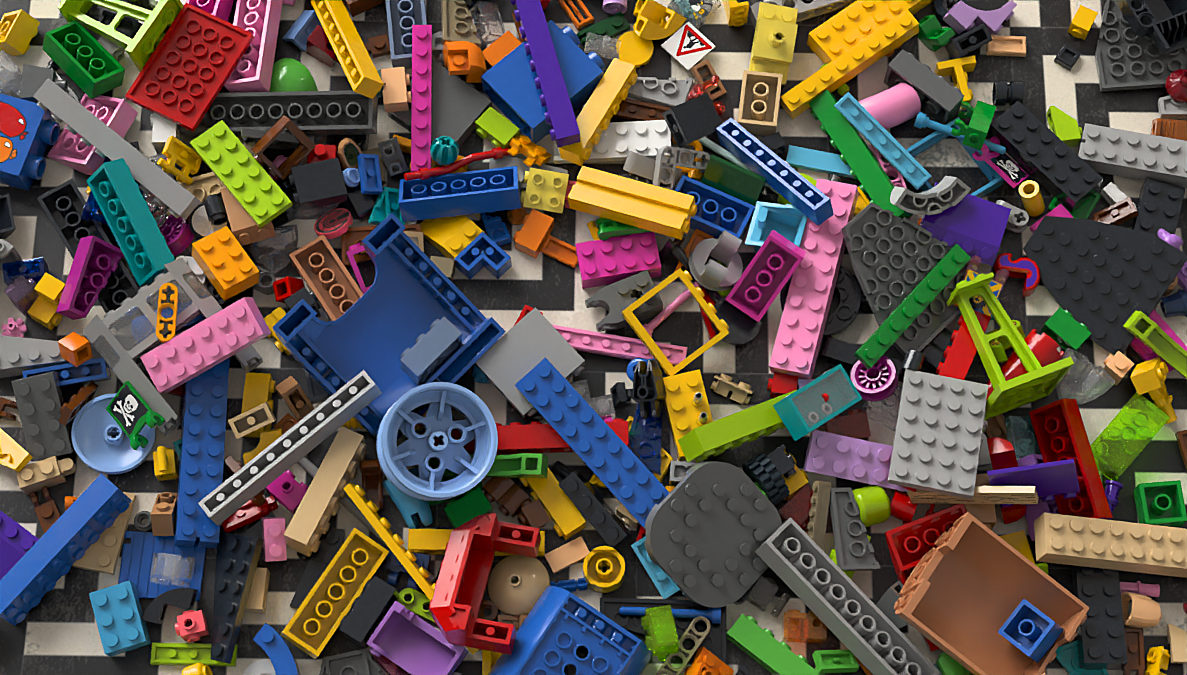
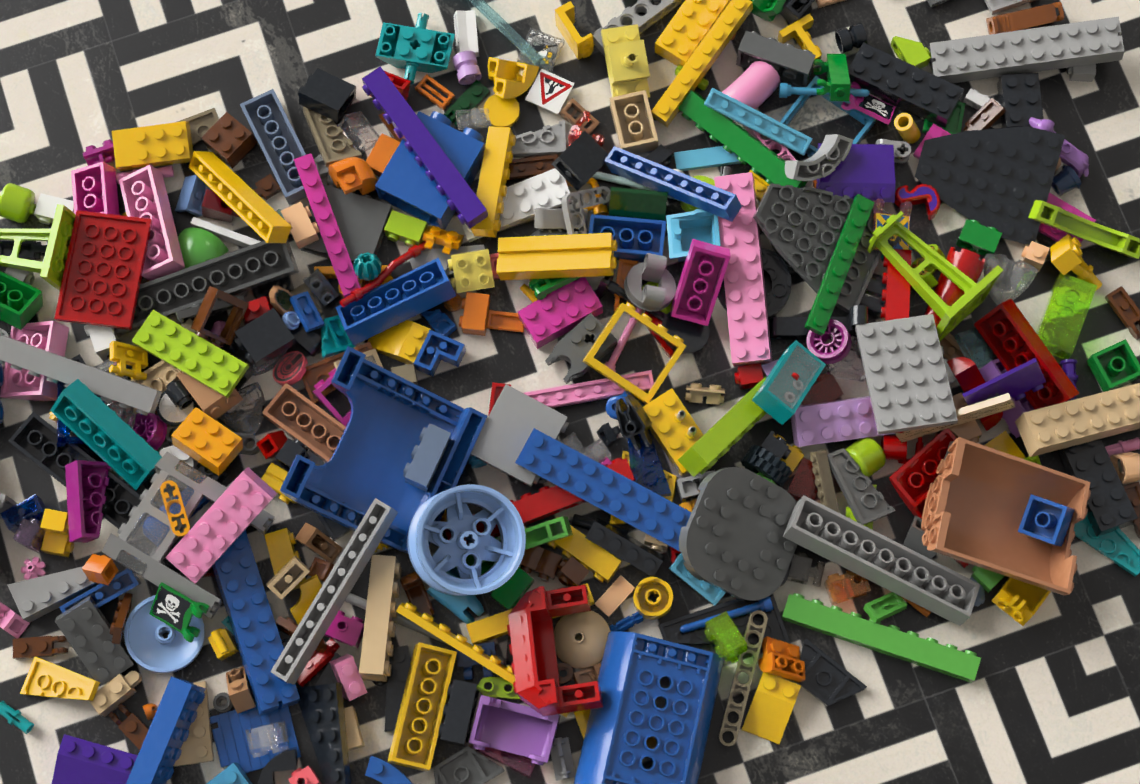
camera: 15 degrees left, 5 degrees up
none -> white tile [191,217,261,248]

